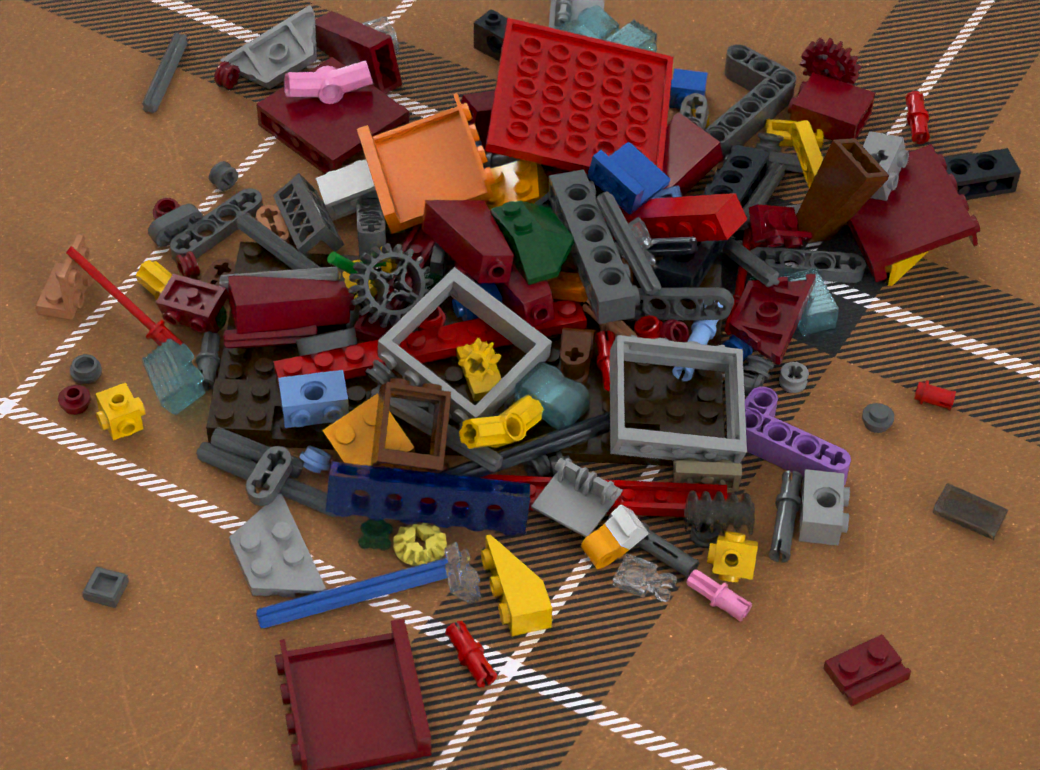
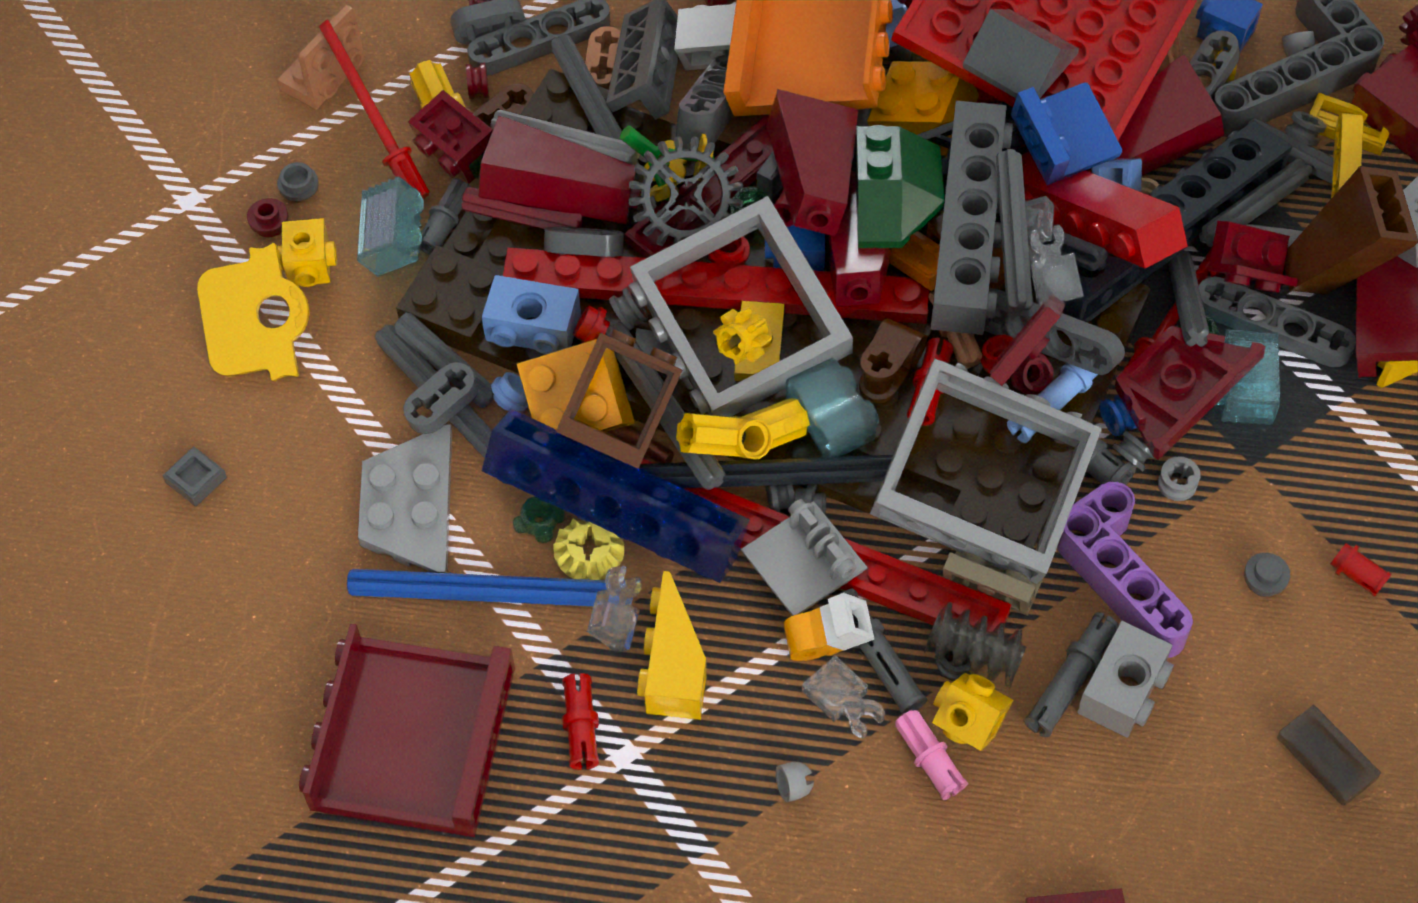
camera: 25 degrees right, 10 degrees up
none -> yellow piece [197,243,310,382]
none -> red plate [573,305,610,344]
none -> light grey hinge [776,762,814,802]
none -> dark grey slope [963,9,1079,99]
none -> dark red plate [990,294,1065,386]
none -> clear plate [1030,225,1084,307]
none -> light grey hinge [1282,31,1315,57]

